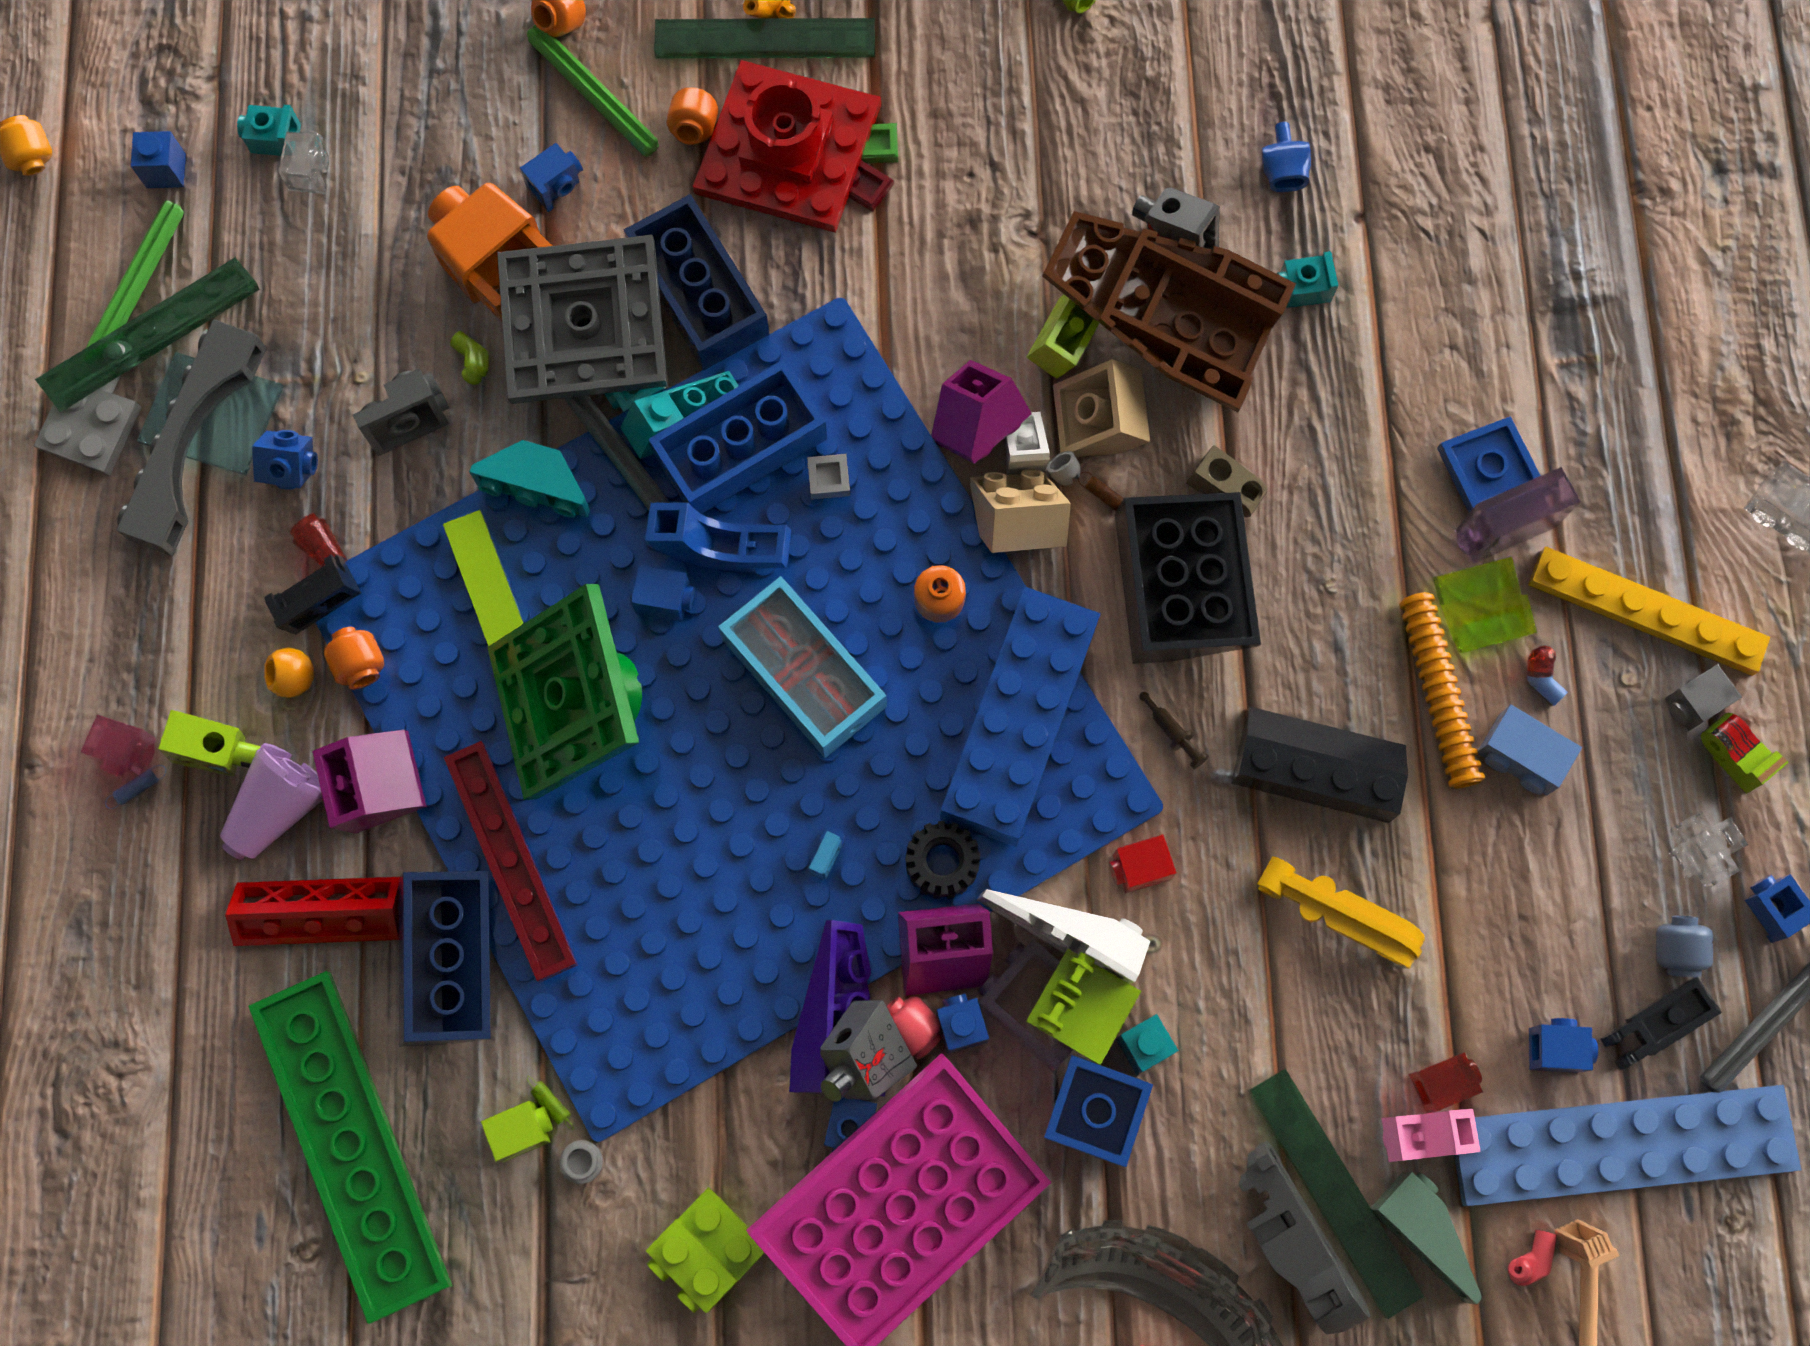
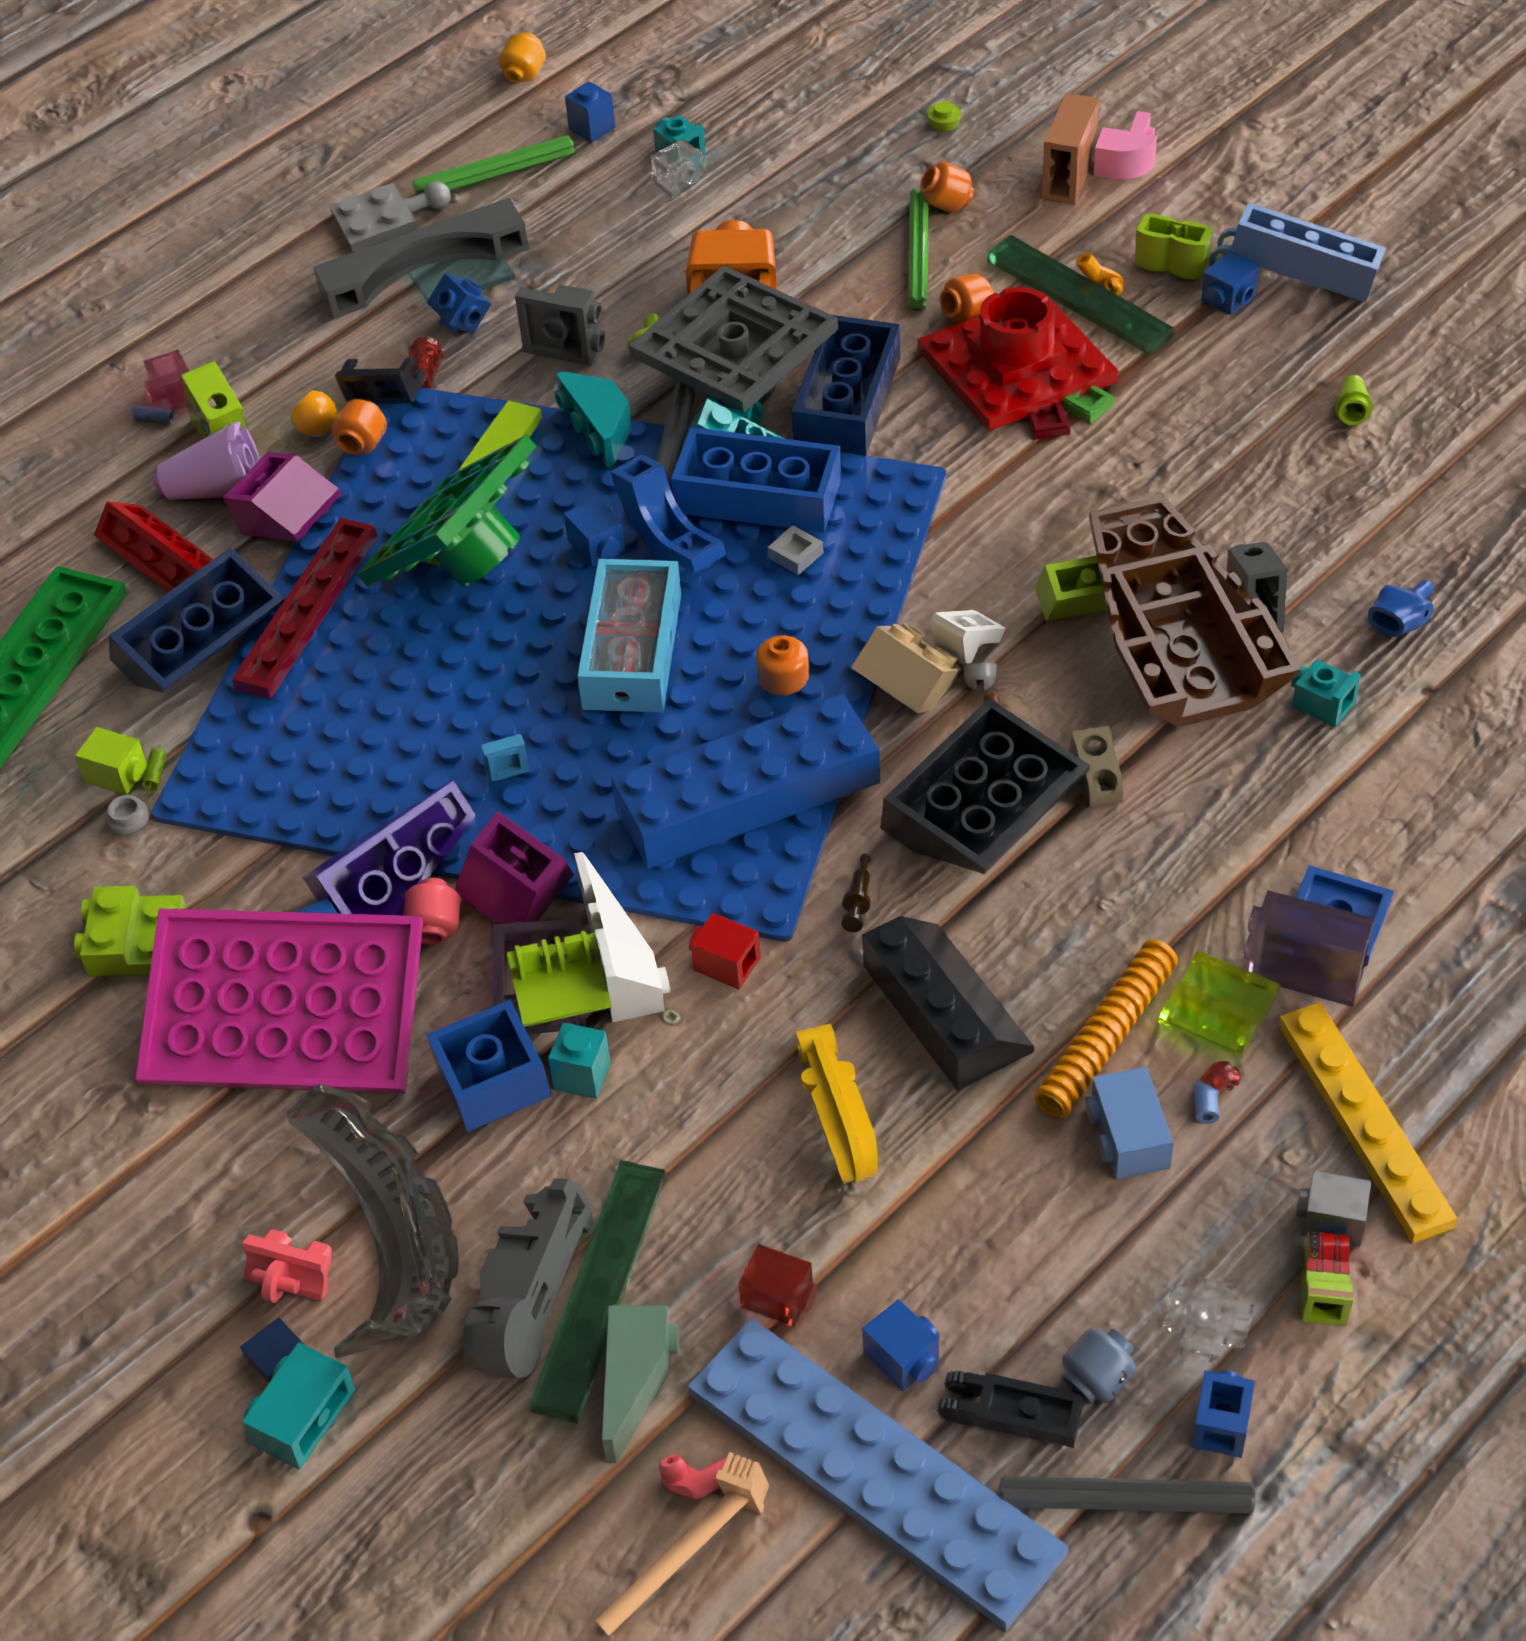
camera: 50 degrees right, 25 degrees down
clear green tile [35,257,260,412] -> none
blue brick [520,143,583,212] -> none
dark grey torso [820,1000,917,1102] -> none
black tyre [906,821,980,899] -> none
magenta slope [931,360,1032,464] -> none
blue brick [936,994,989,1055] -> none
tan slope [1053,359,1150,457] -> none
bright pink brick [1381,1109,1481,1162] -> none

